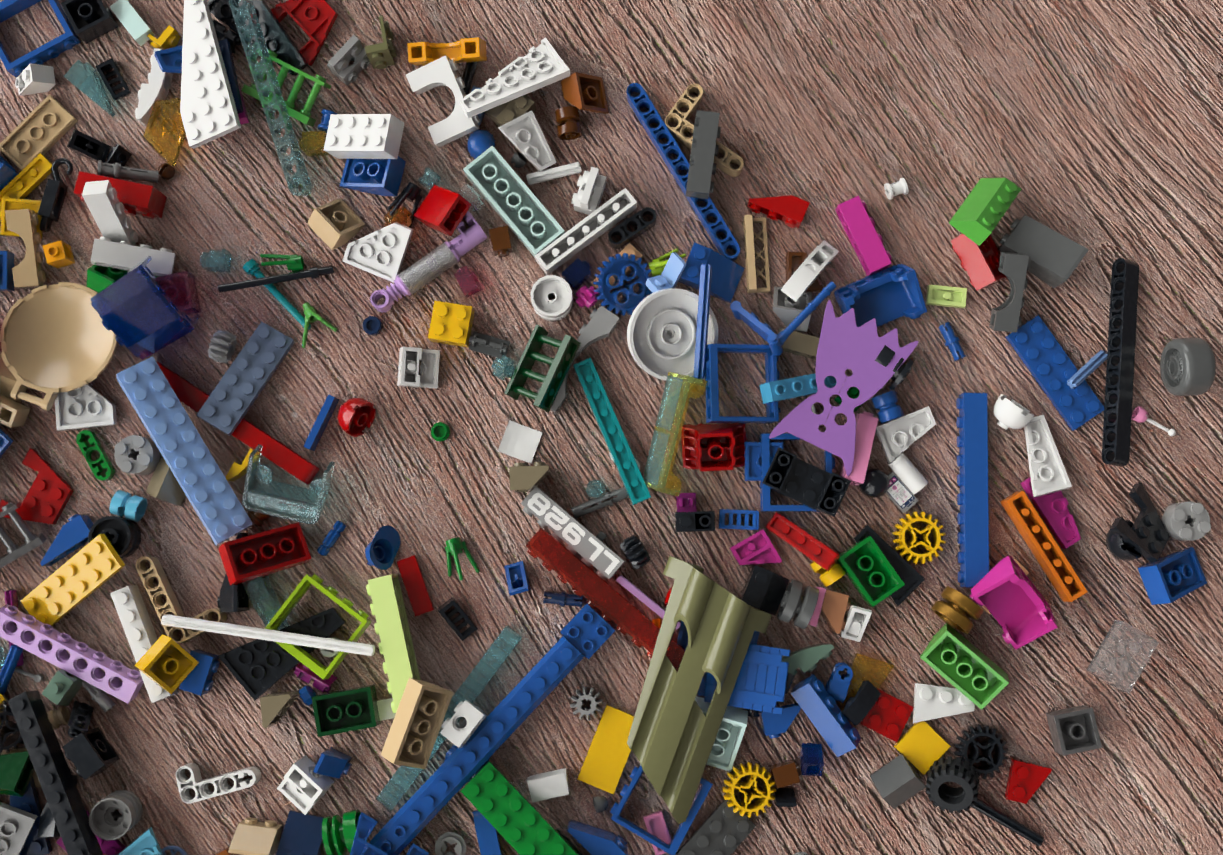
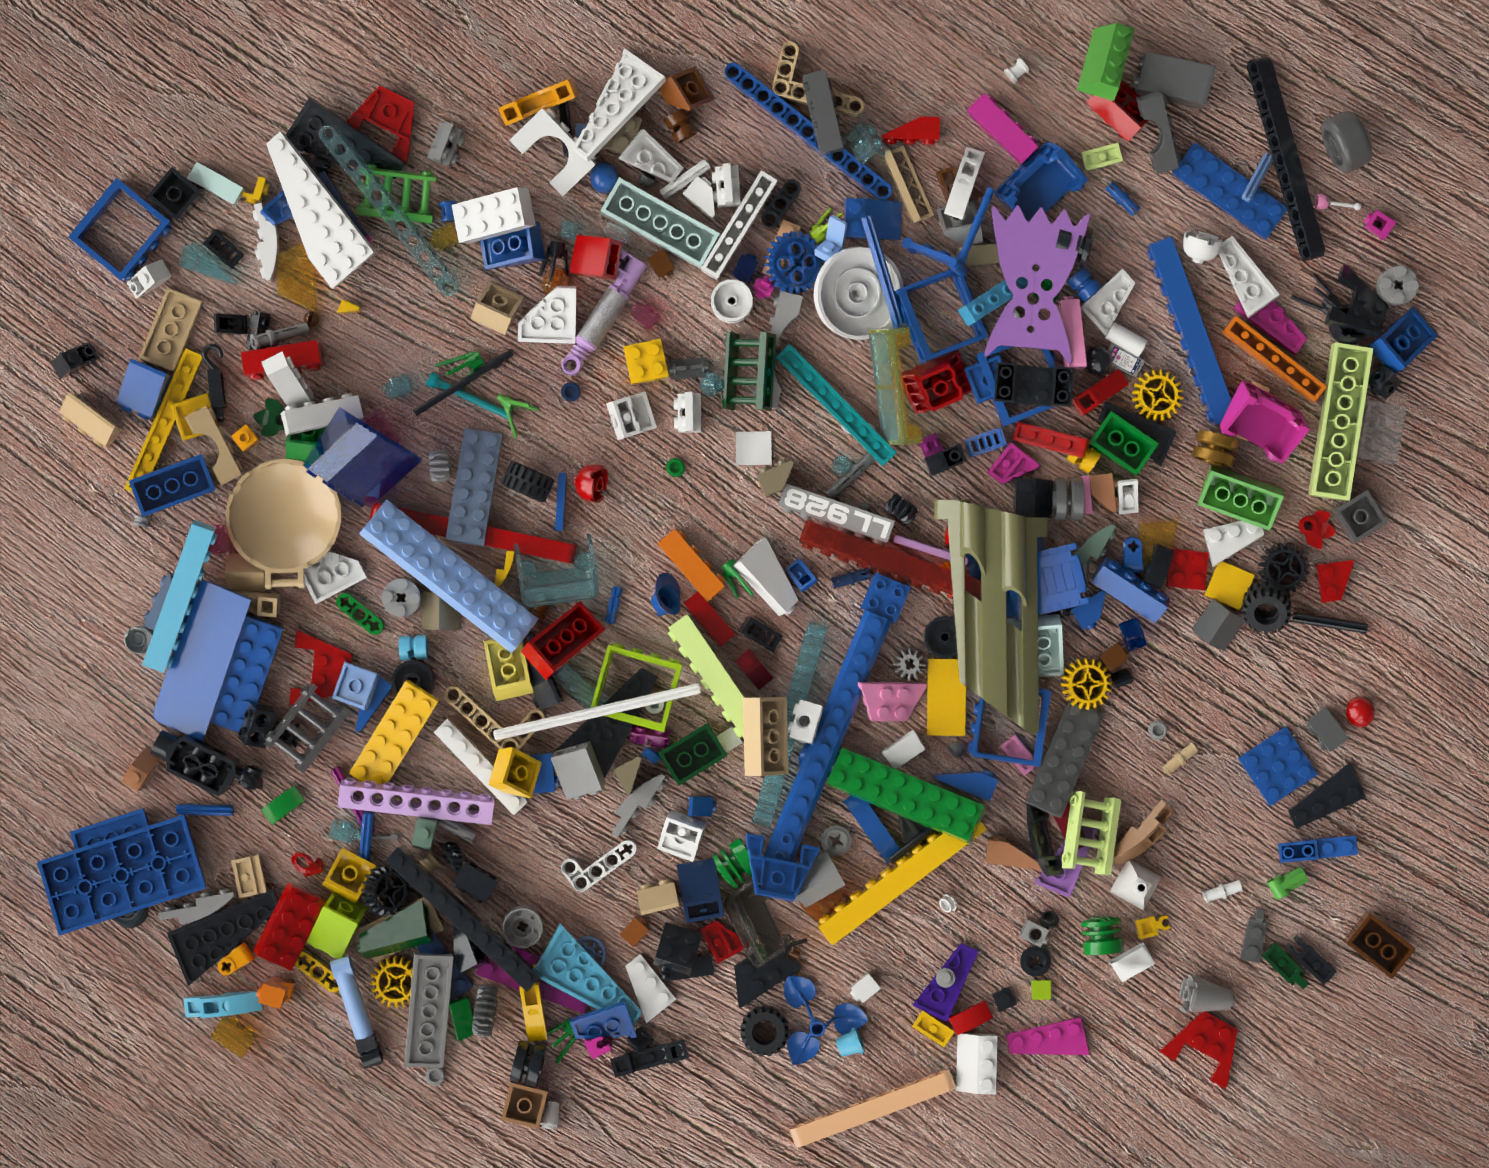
camera: 25 degrees left, 5 degrees up
olive bracket [365,15,397,69] -> none
none -> dark green plate [253,398,285,437]
none -> medium blue tile [332,662,380,711]
none -> yellow slope [337,299,362,314]
none -> light yellow slope [483,639,533,701]
none -> black tyre [501,461,555,502]
none -> light grey brick [551,741,606,799]
none -> light grey slope [611,774,667,838]
none -> orange brick [657,529,725,602]
none -> white brick [674,392,701,433]
none -> white slope [683,176,715,220]
none -> white slope [733,537,798,616]
none -> dark red slope [735,649,773,690]
none -> clear light blue bracket [845,122,886,165]
none -> bright pink wing [858,682,927,721]
none -> black wheel [923,616,958,658]
none -> red slope [1072,369,1129,417]
none -> black plant [1291,274,1342,315]
none -> red plate [1298,510,1336,549]
none -> yellowish green brick [1308,342,1373,501]
none -> dark pink brick [1363,210,1396,240]
none -> black brick [1368,365,1402,400]

